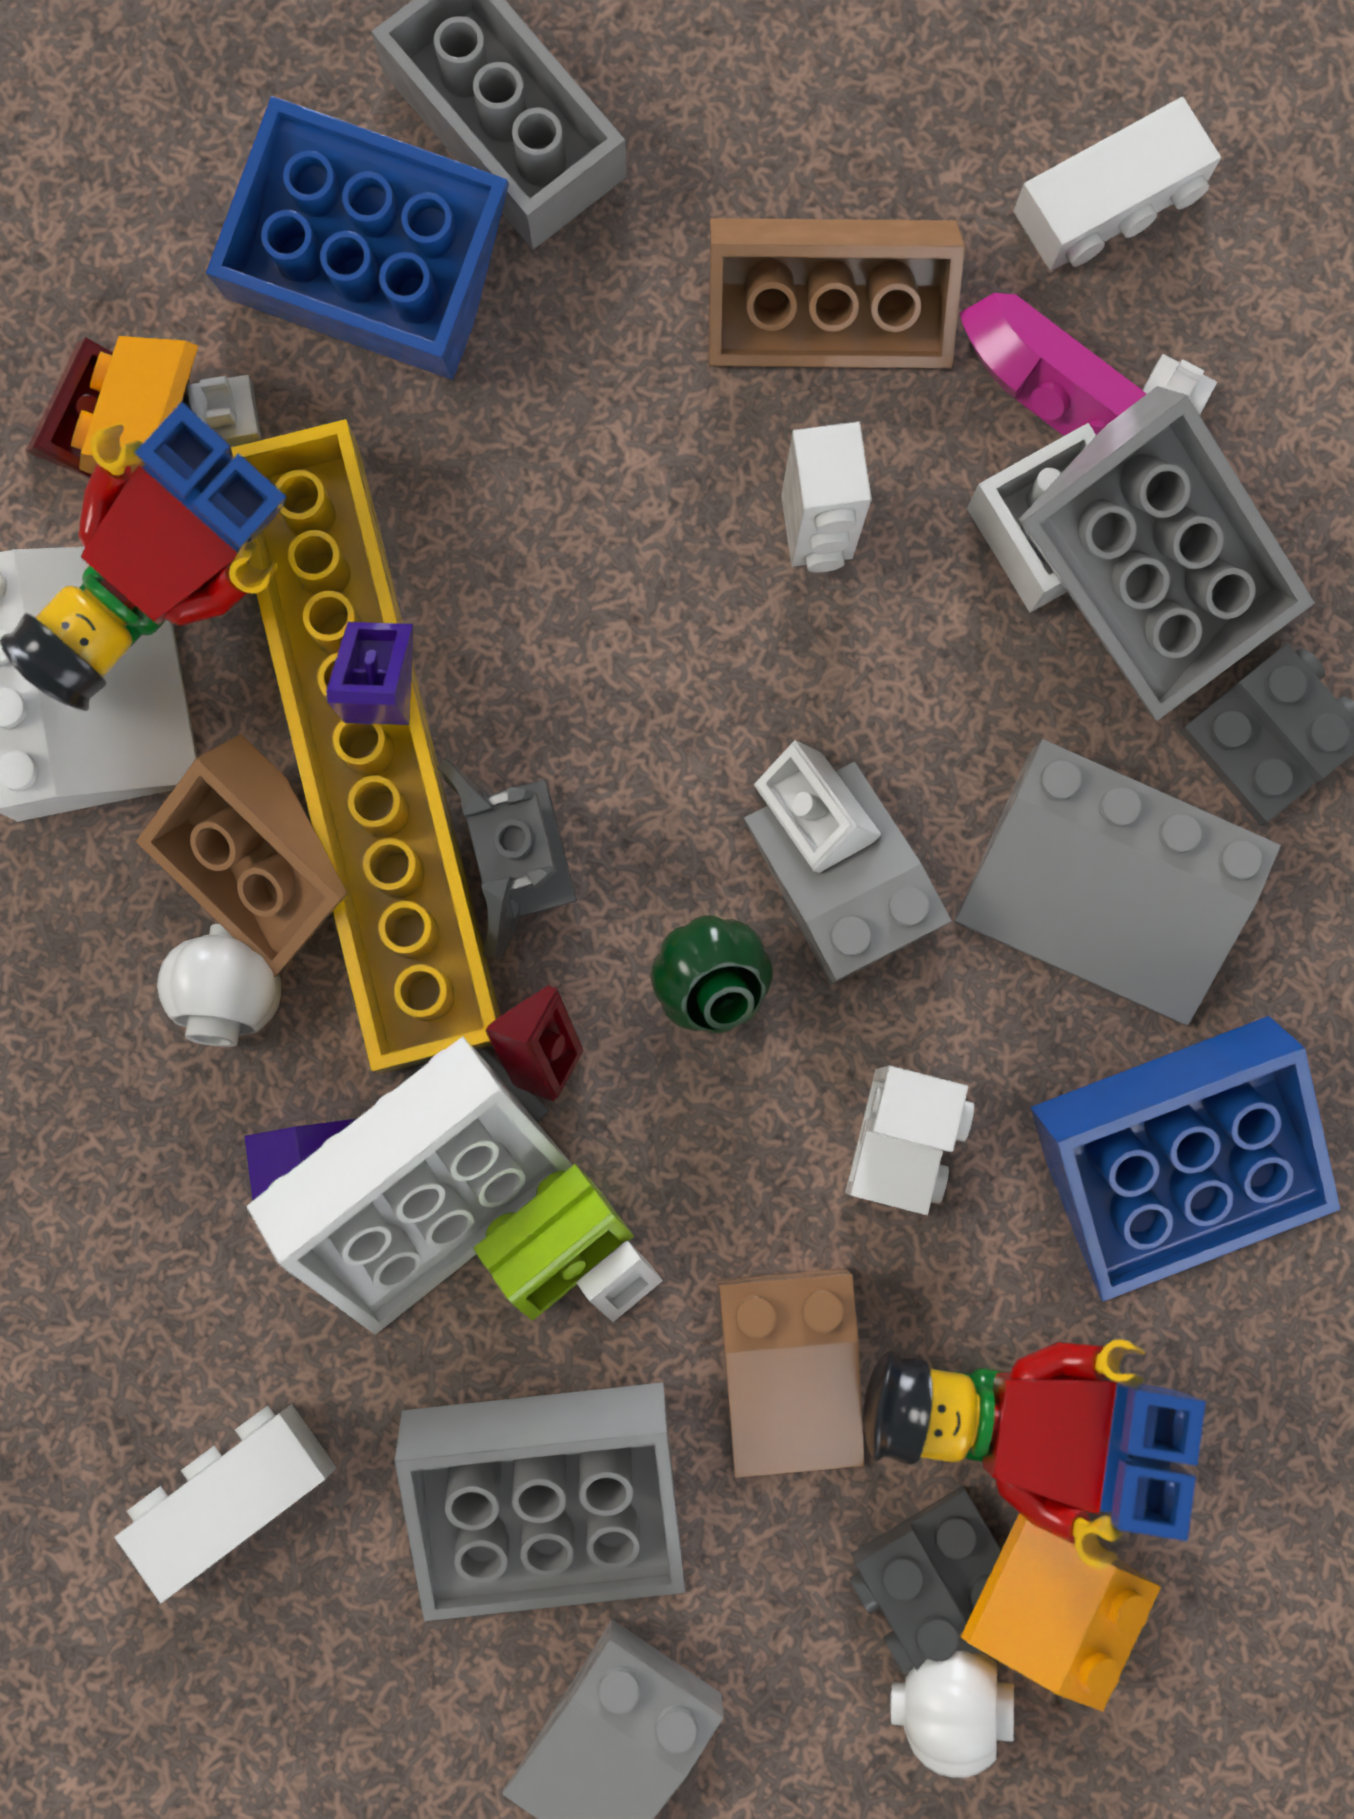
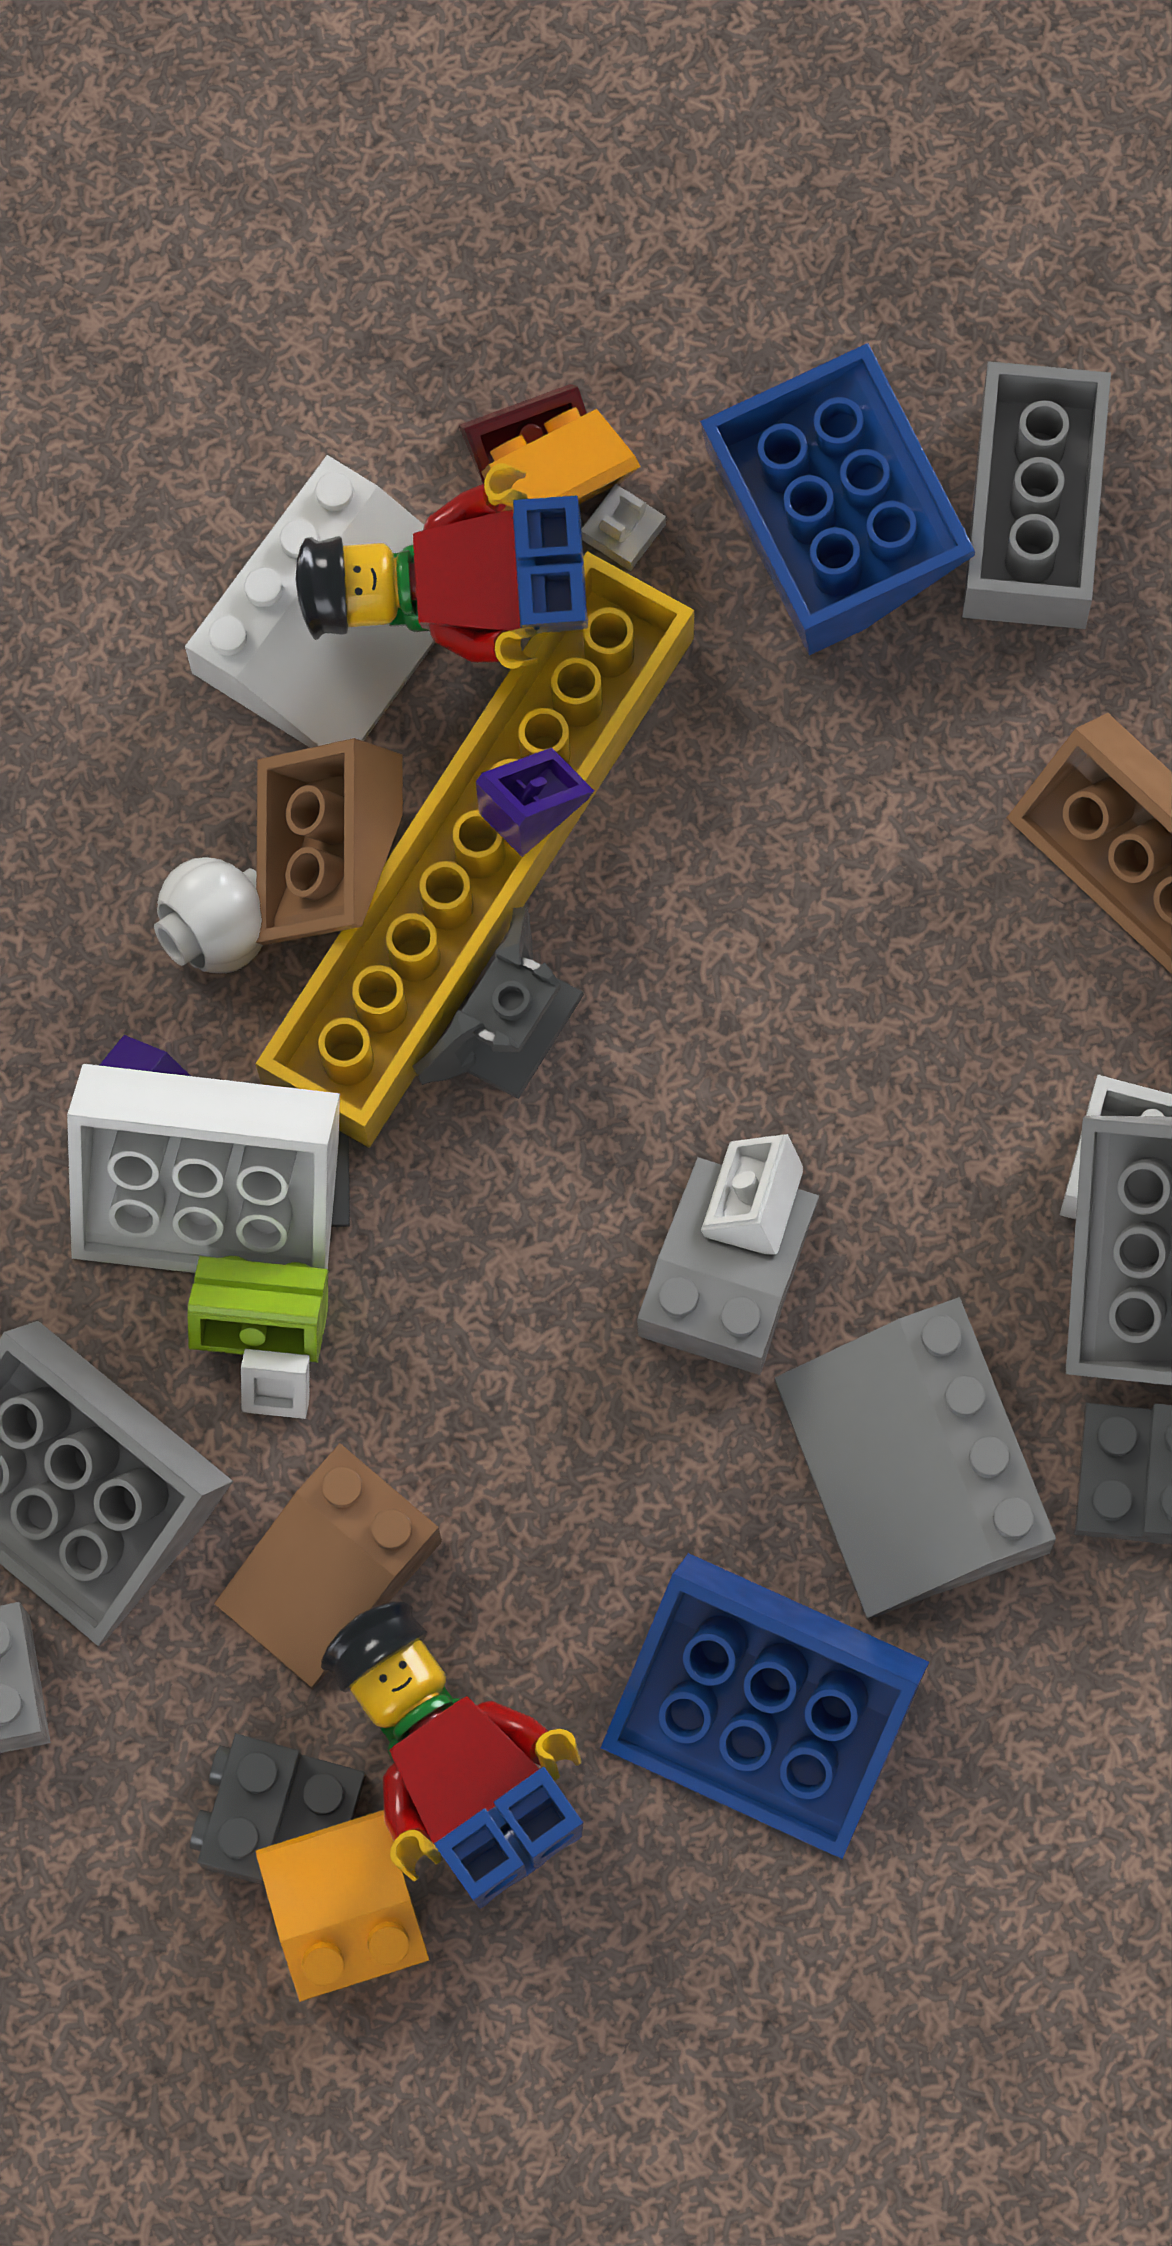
camera: 50 degrees right, 10 degrees down
dark red slope [485,985,584,1102] -> none
dark green plant [650,915,773,1034] -> none
white brick [781,422,871,573] -> none
white brick [845,1066,974,1215] -> none
white plant [891,1650,1014,1778] -> none

